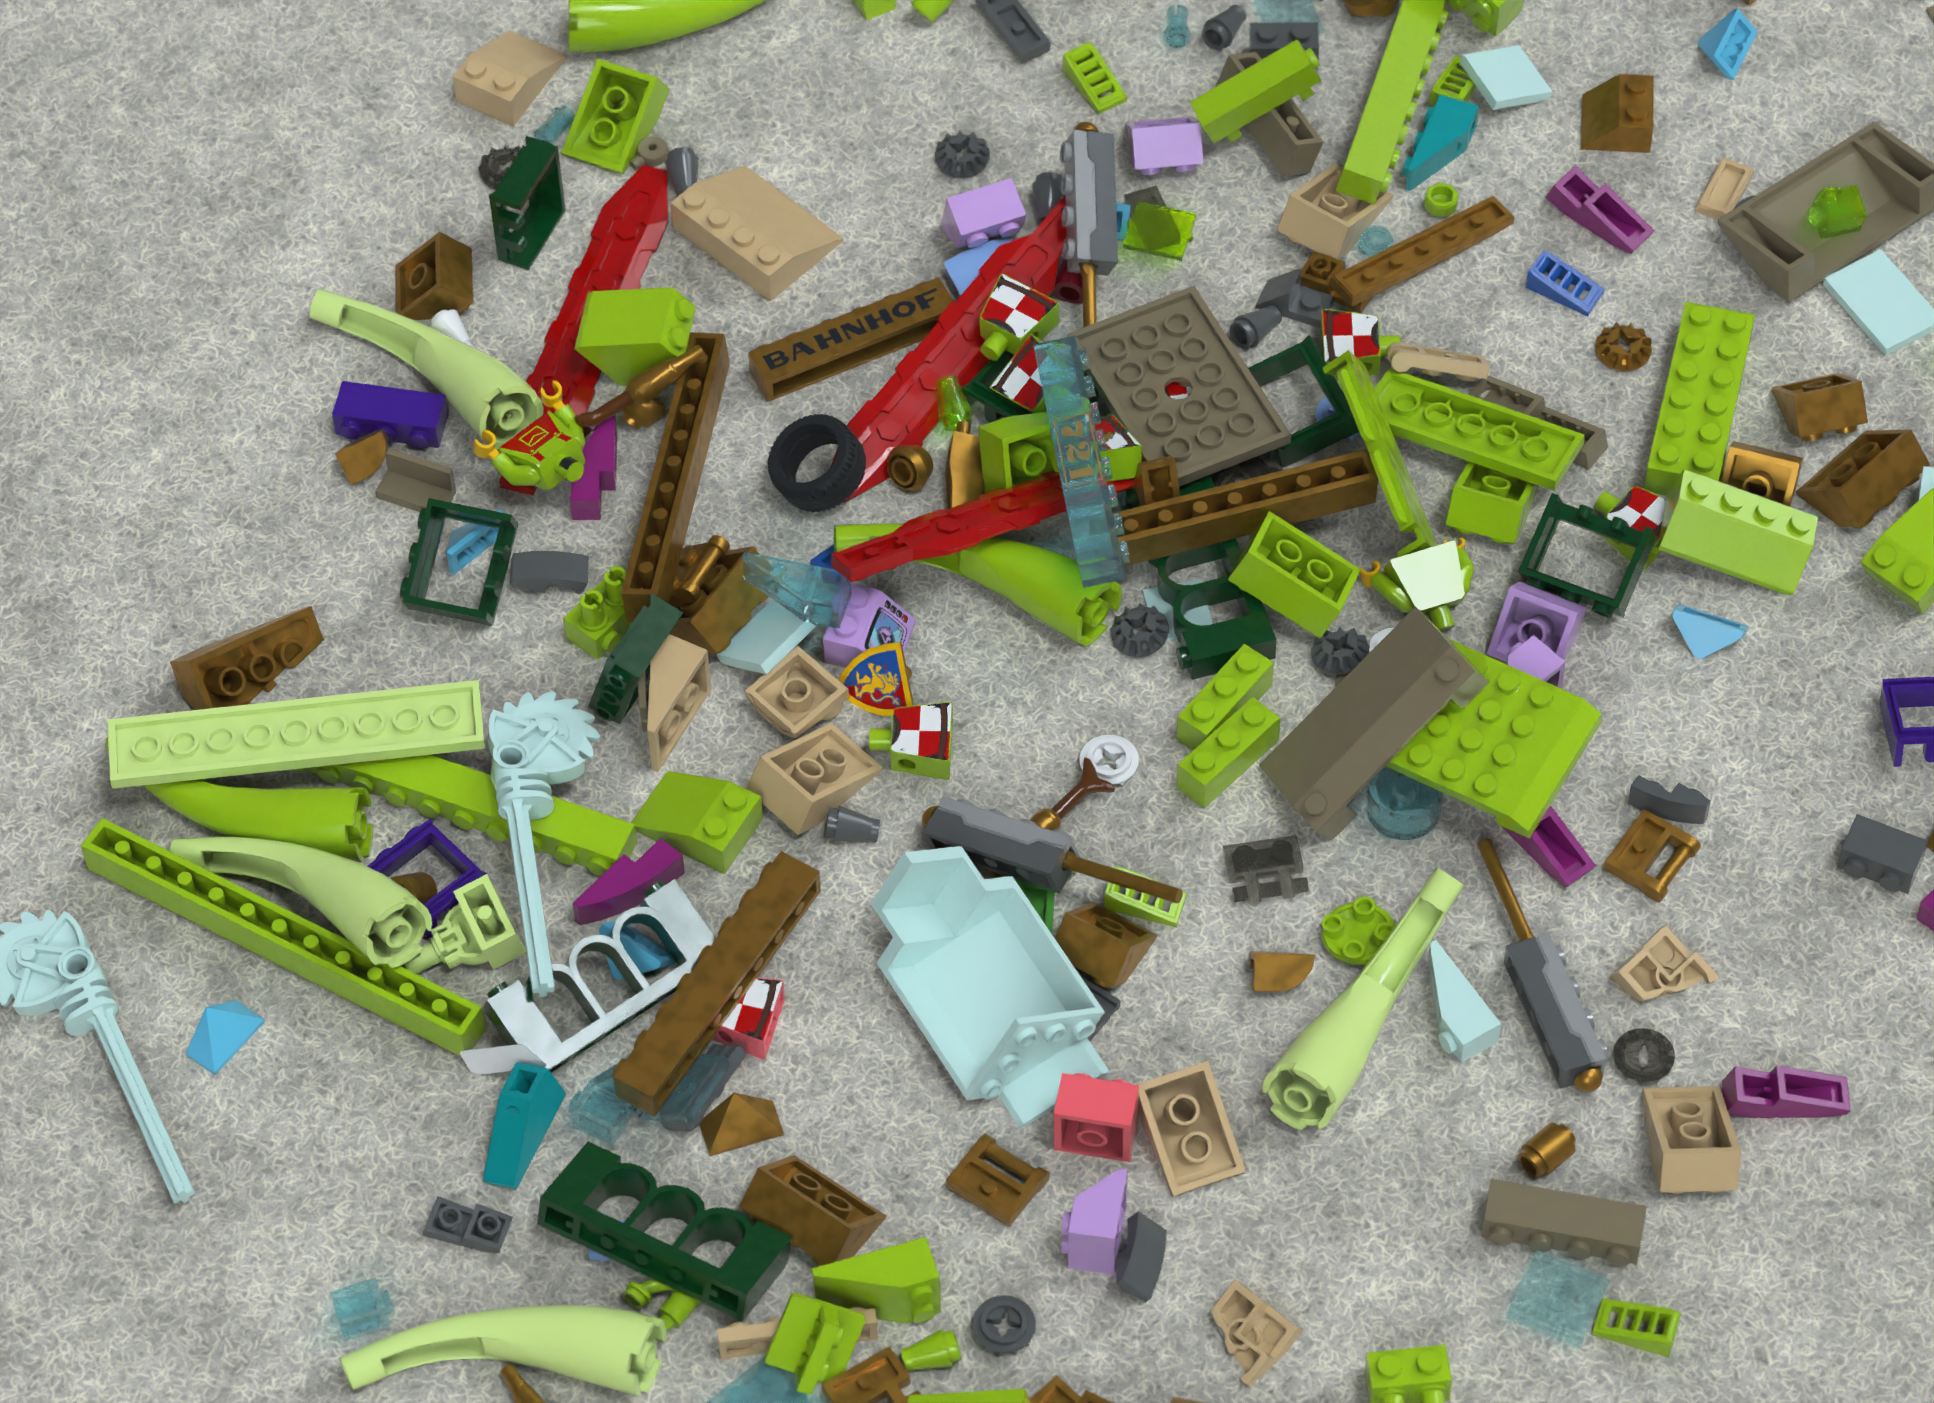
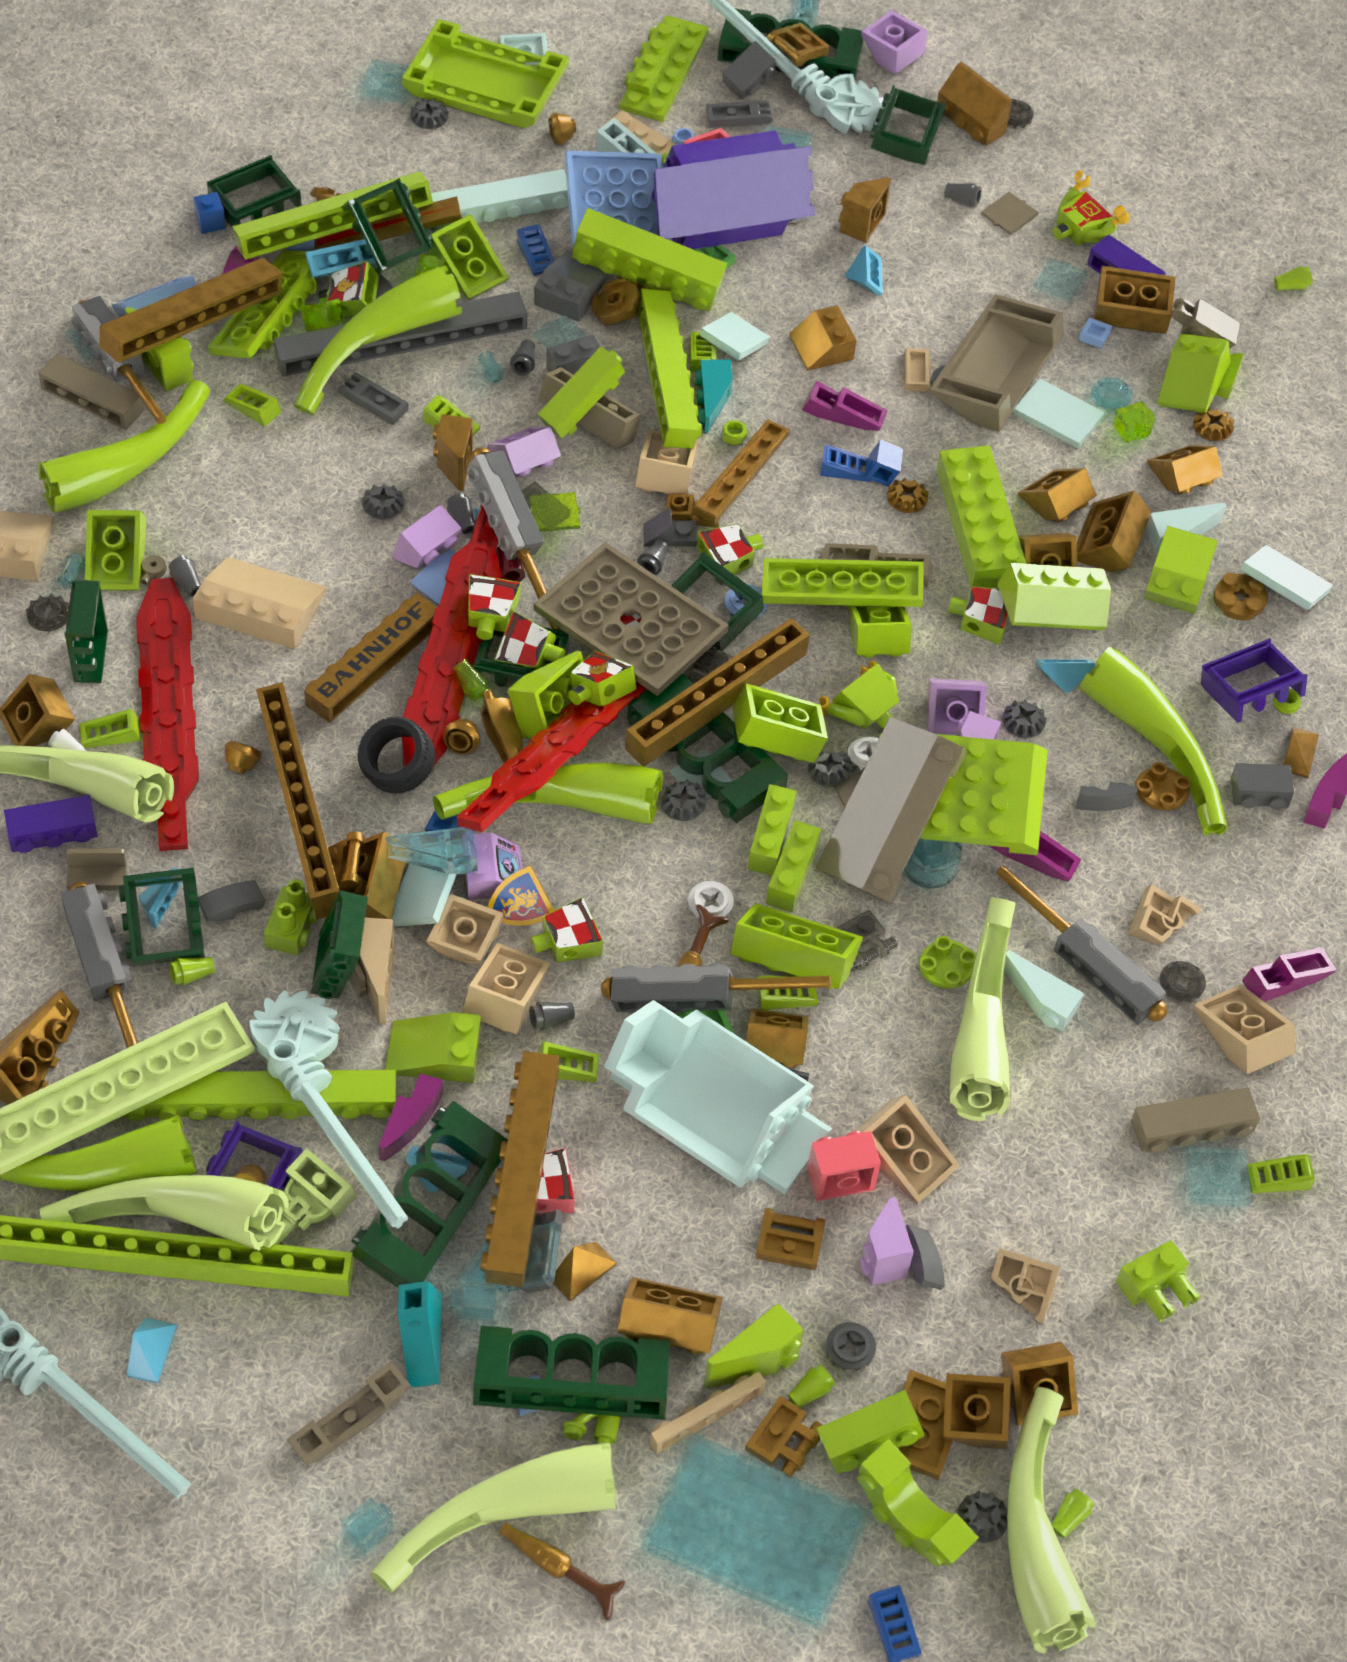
camera: 30 degrees left, 0 degrees up
pearl gold brick [335,429,388,485] -> none
dark grey slope [423,1196,513,1253] -> none
white sticker [460,1044,547,1075] -> none
lime torso [473,381,585,490] -> none
magenta slope [570,415,617,520] -> none
lime slope [574,287,696,386] -> none
pearl gold piece [575,344,706,439] -> none
lime bracket [765,1292,866,1395] -> none
clear light blue brick [1033,335,1131,588] -> none
pearl gold slope [1133,455,1180,506] -> none
pearl gold brick [1250,951,1315,992] -> none
lime slope [1323,350,1437,557] -> none
clear light blue plate [1359,225,1394,257] -> none
tan plate [1386,342,1490,382] -> none
dark green window [1518,493,1658,618] -> none
pearl gold brick [1518,1122,1576,1178] -> none
pearl gold plate [1604,809,1701,903] -> none
clear neon green brick [1809,185,1867,239] -> none
none -> piece [60,881,138,1048]
none -> lime slope [79,708,141,748]
none -> lime cone [169,956,215,986]
none -> dark tan slope [287,1361,411,1466]
none -> pearl gold slope [433,414,473,491]
none -> lime slope [537,1041,600,1082]
none -> lime slope [730,903,863,989]
none -> blue brick [866,440,903,486]
none -> dark grey gear [1002,699,1047,738]
none -> lime brick [1079,647,1228,836]
none -> pearl gold dish [1135,762,1191,811]

